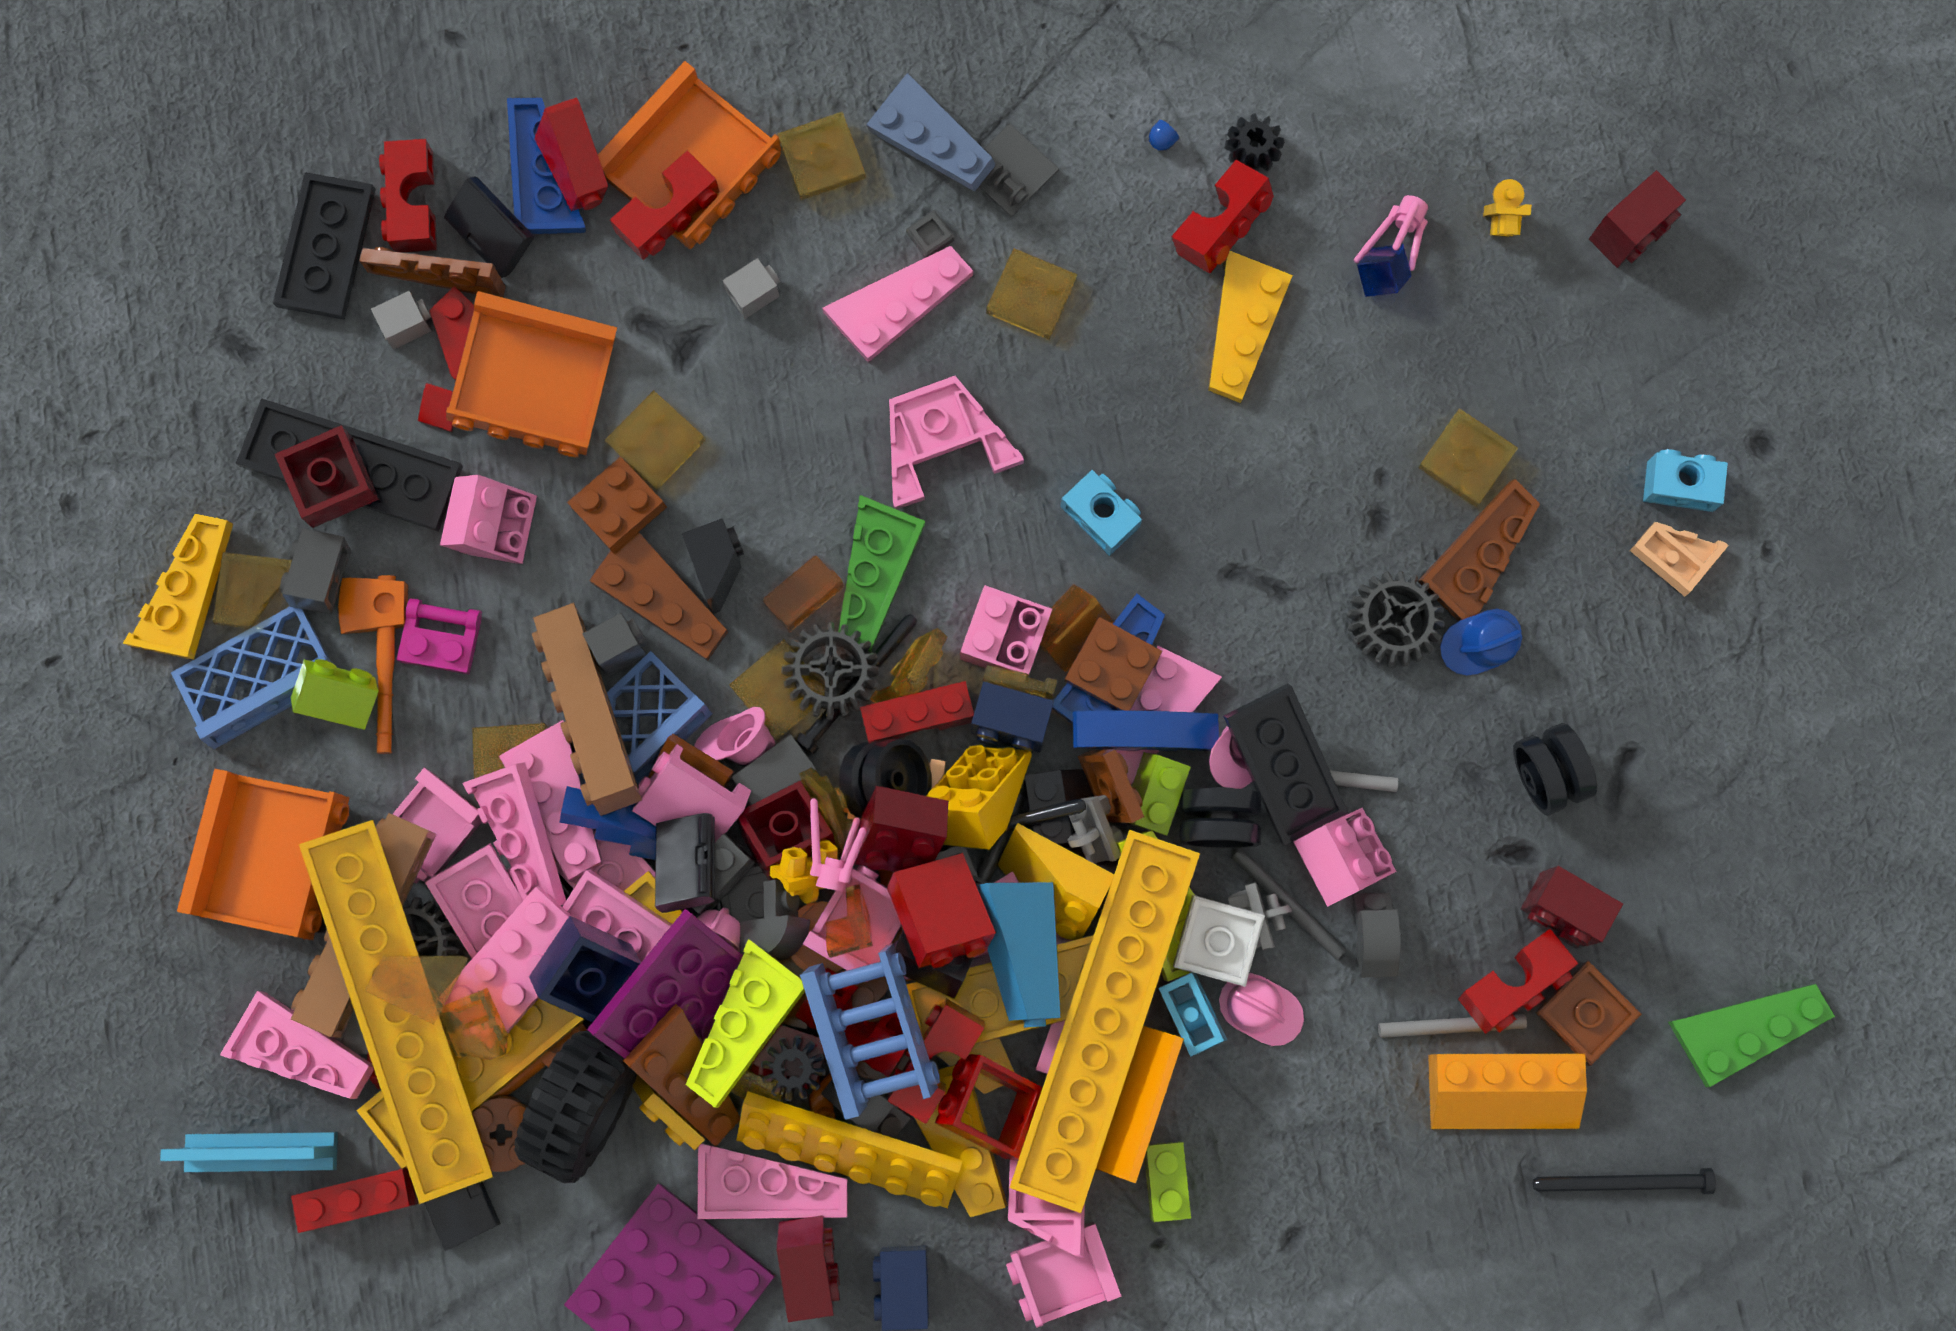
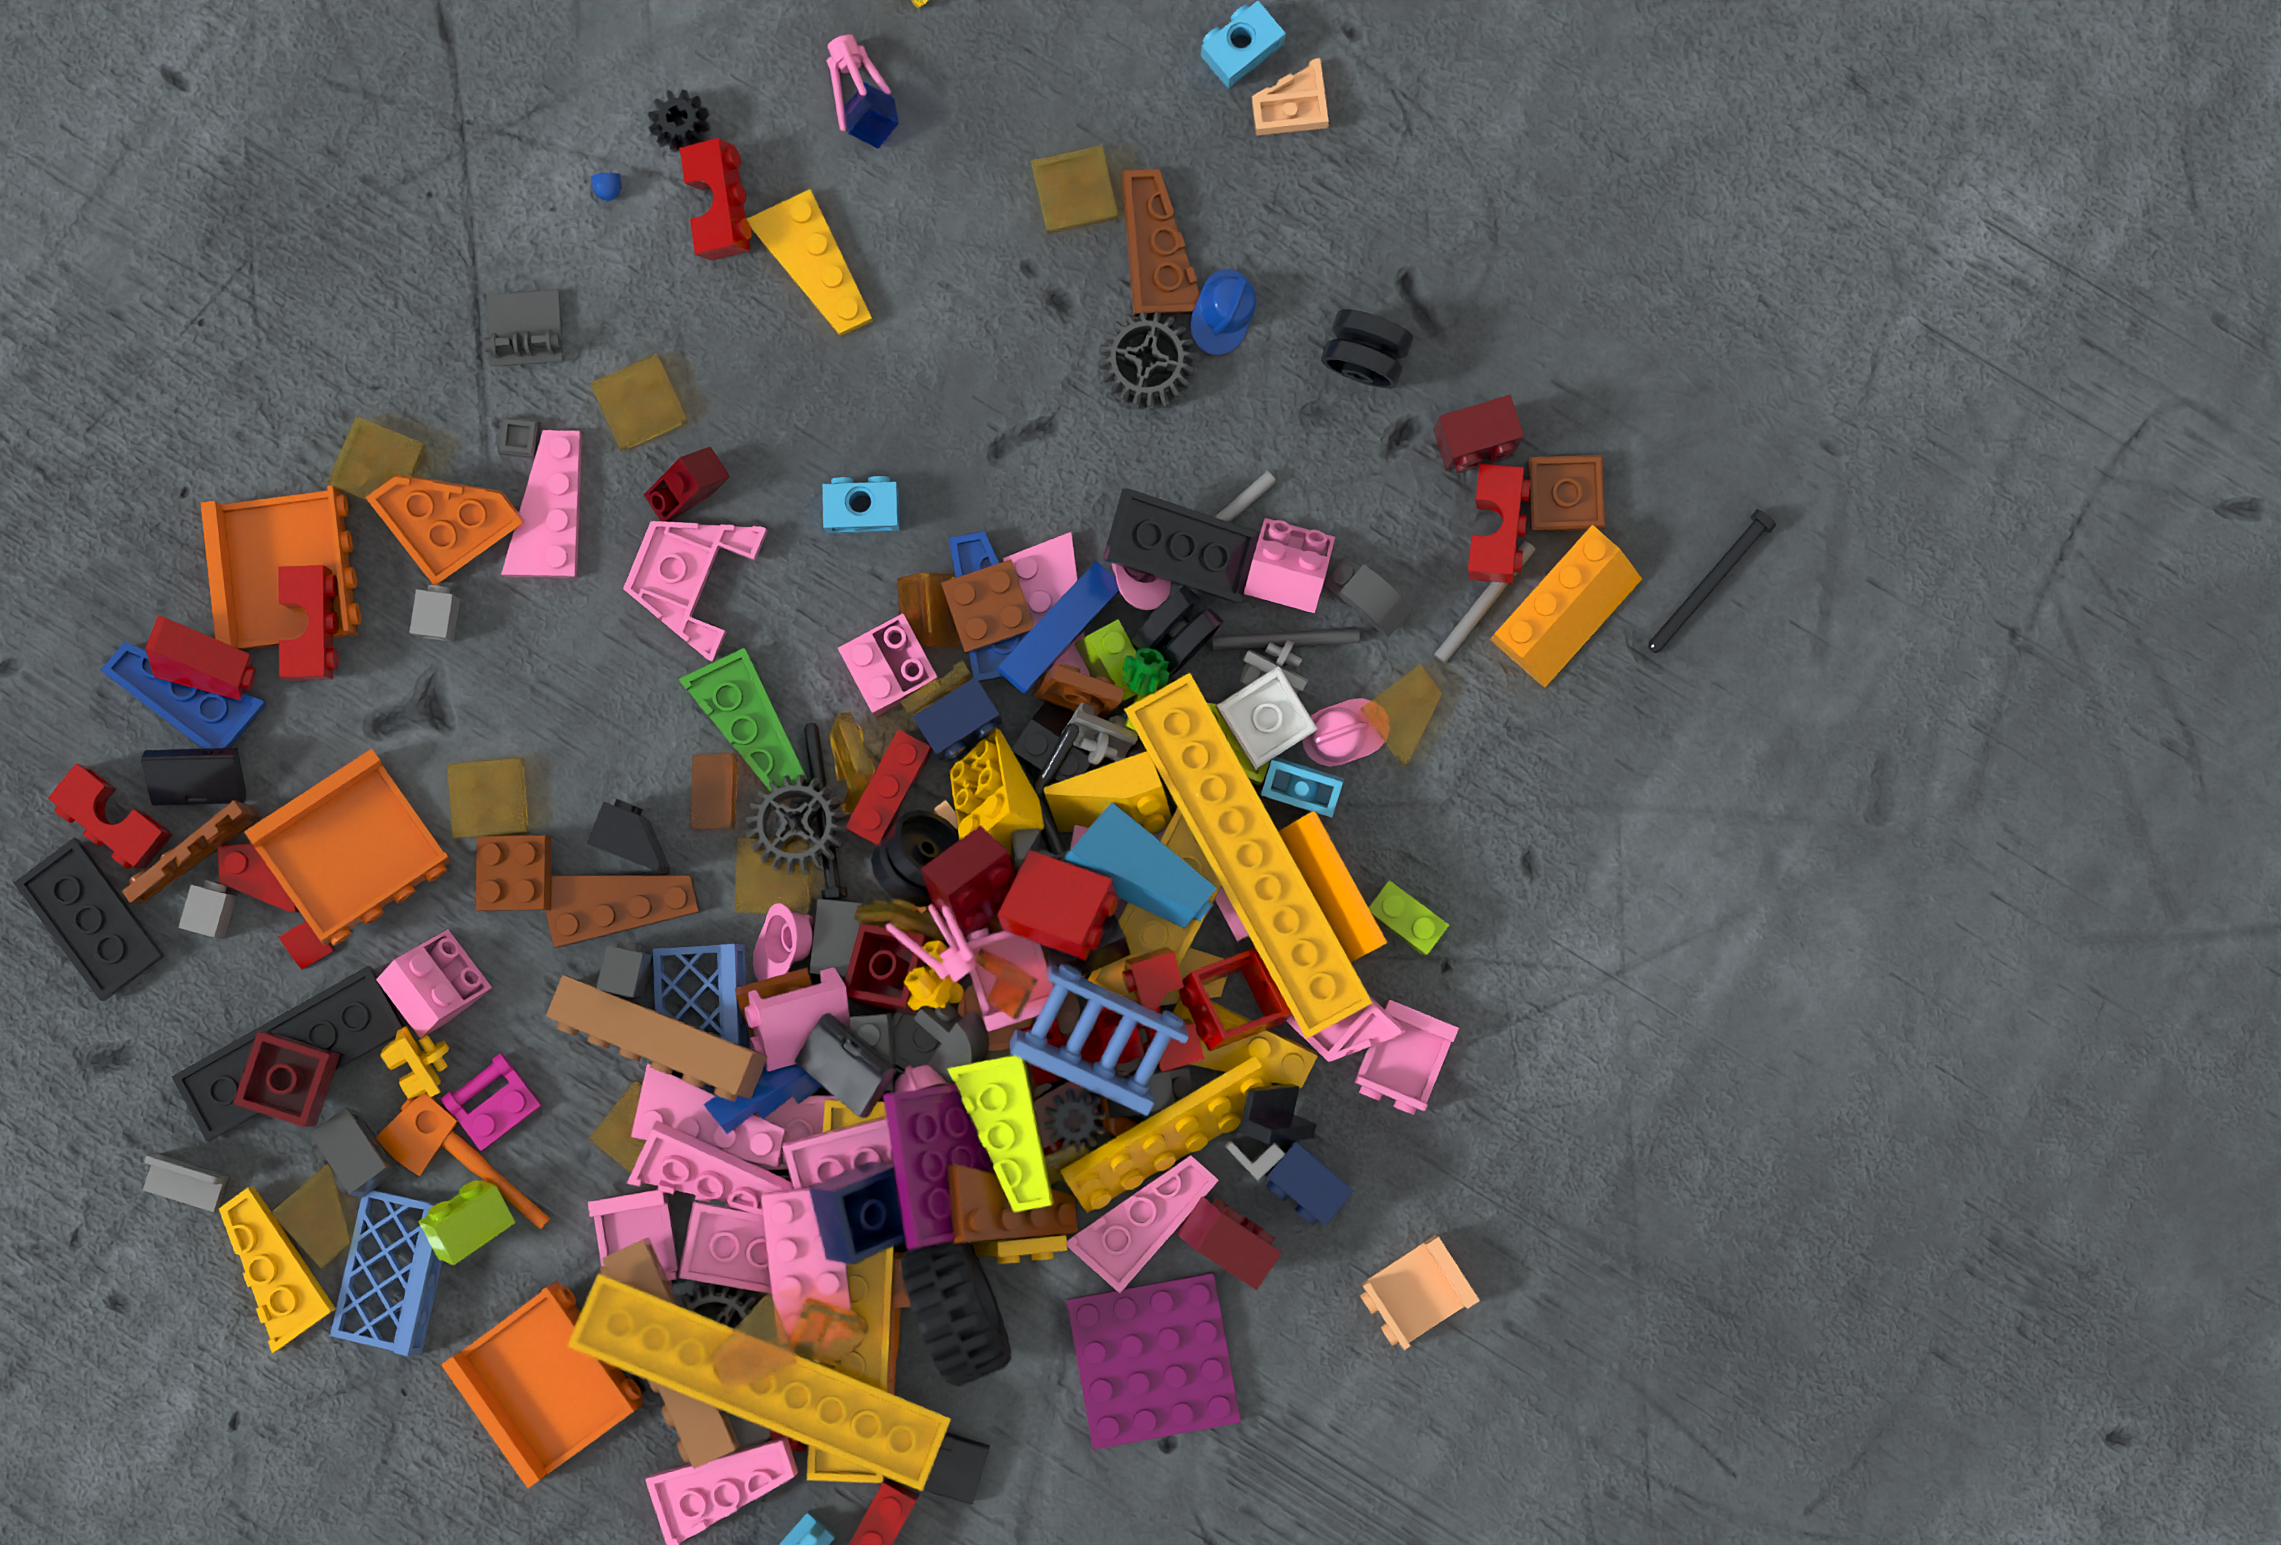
camera: 45 degrees left, 5 degrees up
dark orange plate [472,1095,527,1172] -> none
sand blue wing [866,73,995,191] -> none
bright green wing [1668,984,1835,1087] -> none
none -> light grey panel [143,1154,229,1212]
none -> orange plate [365,474,525,585]
none -> yellow hips [381,1026,449,1099]
none -> dark red slope [644,446,730,522]
none -> dark grey slope [1011,829,1041,876]
none -> green gear [1122,648,1170,695]
none -> light grey panel [1225,1140,1285,1181]
none -> black panel [1239,1084,1317,1144]
none -> clear yellow wing [1360,664,1442,765]

